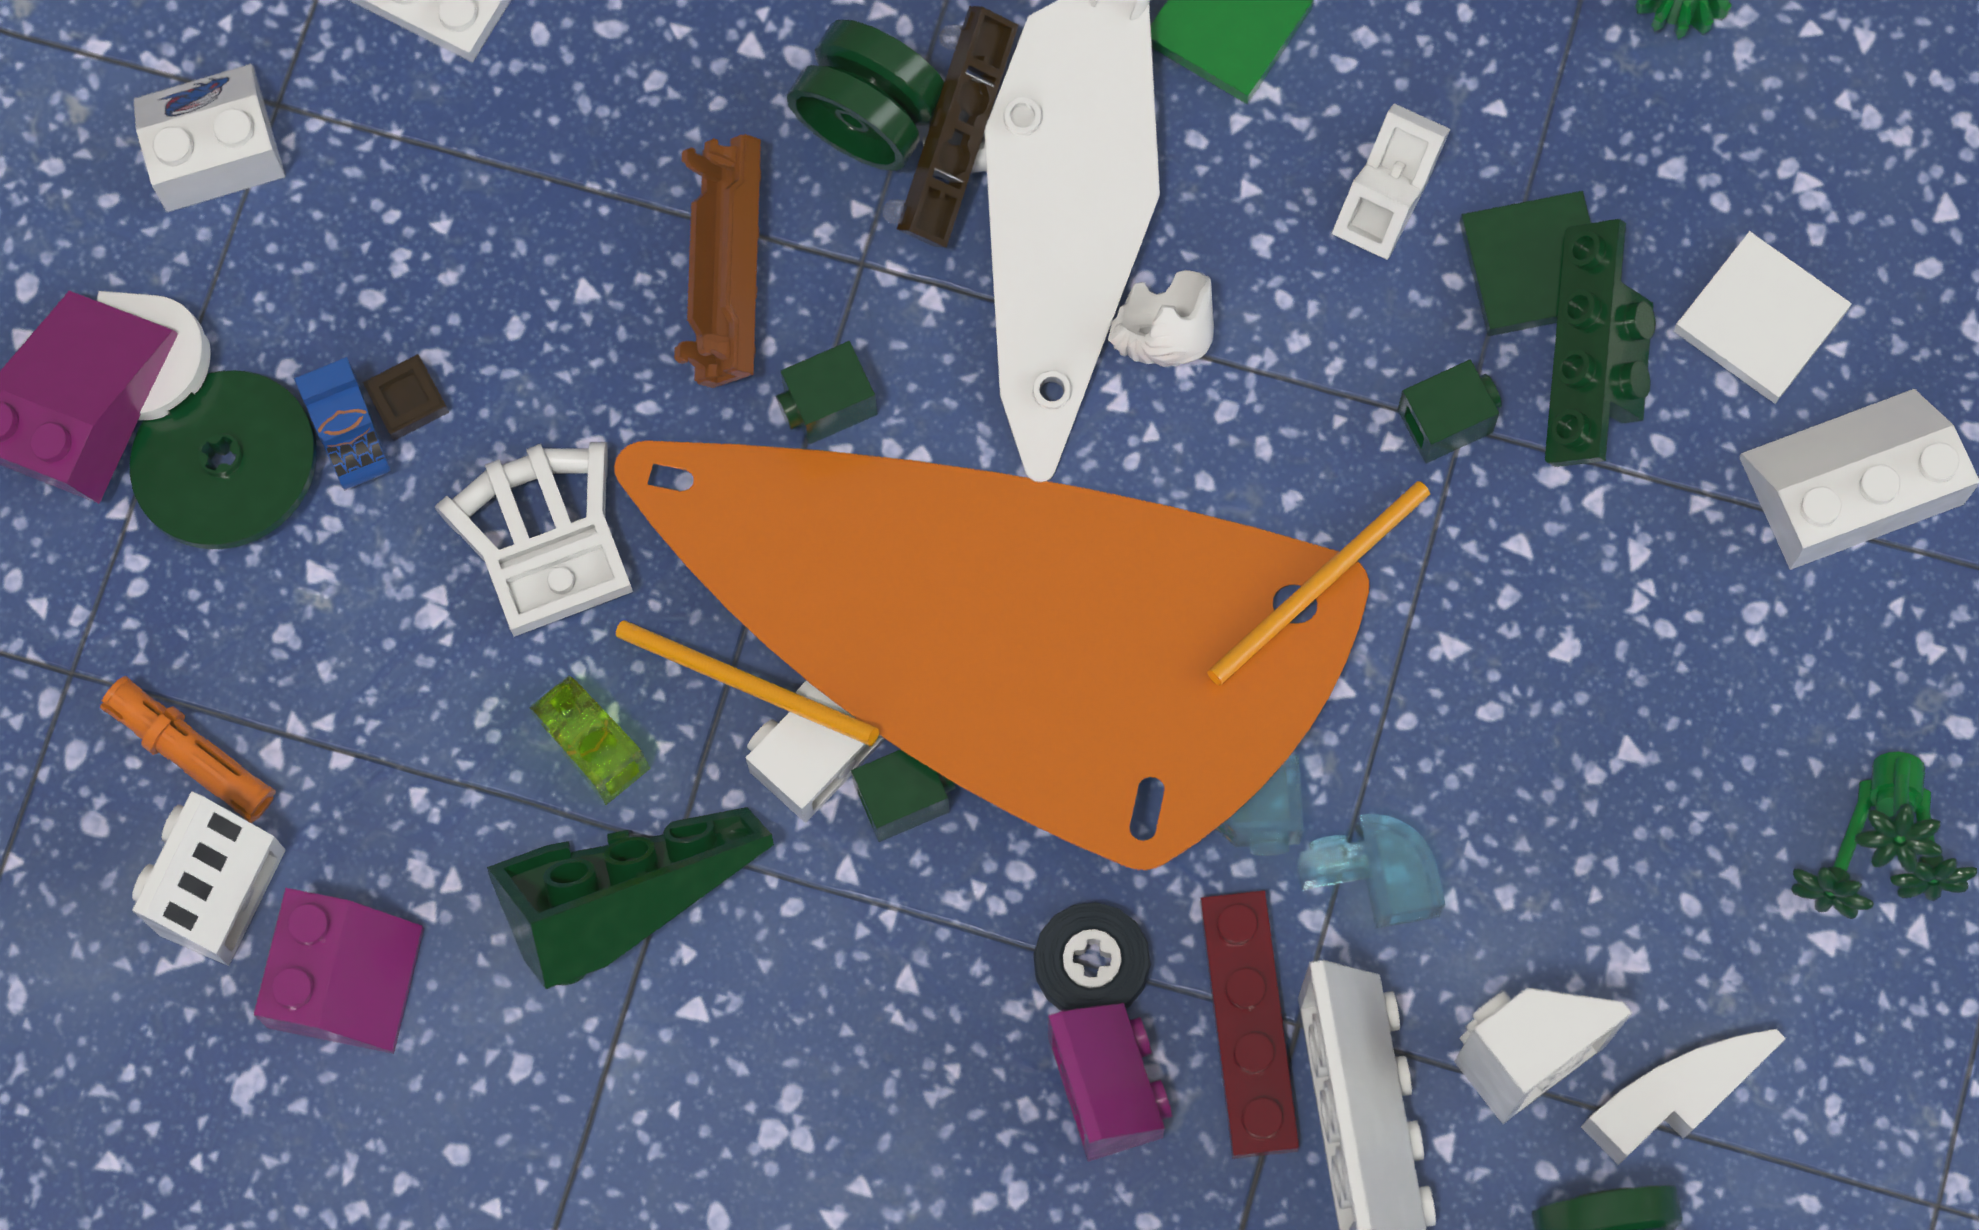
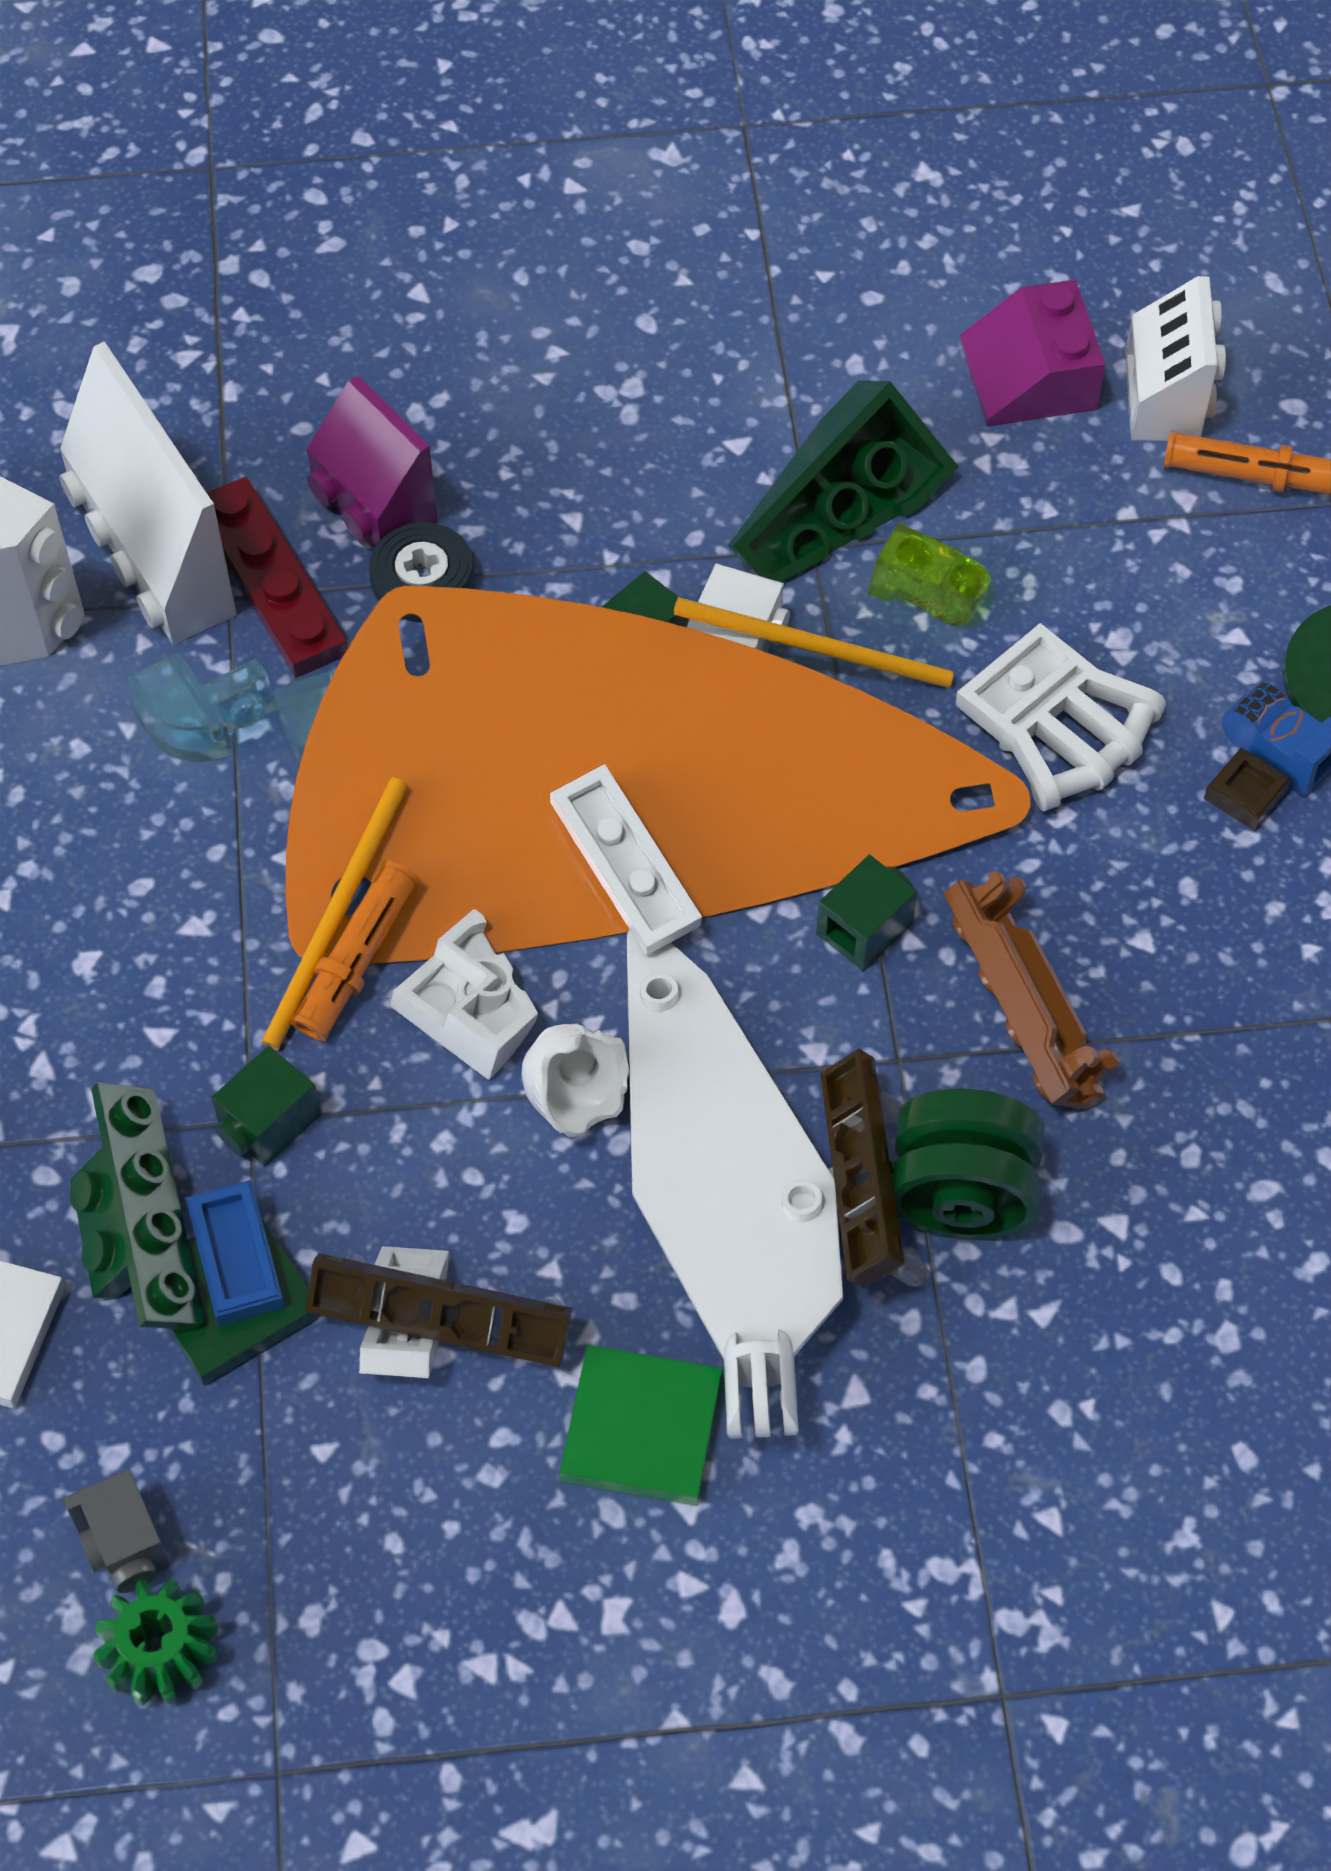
camera: 155 degrees right, 15 degrees down
none -> dark grey brick [62,1468,171,1593]
none -> blue tile [185,1180,285,1326]
none -> orange pin [289,860,419,1042]
none -> dark brown piece [305,1253,573,1368]
none -> white slope [390,909,538,1080]
none -> white plate [550,764,702,956]

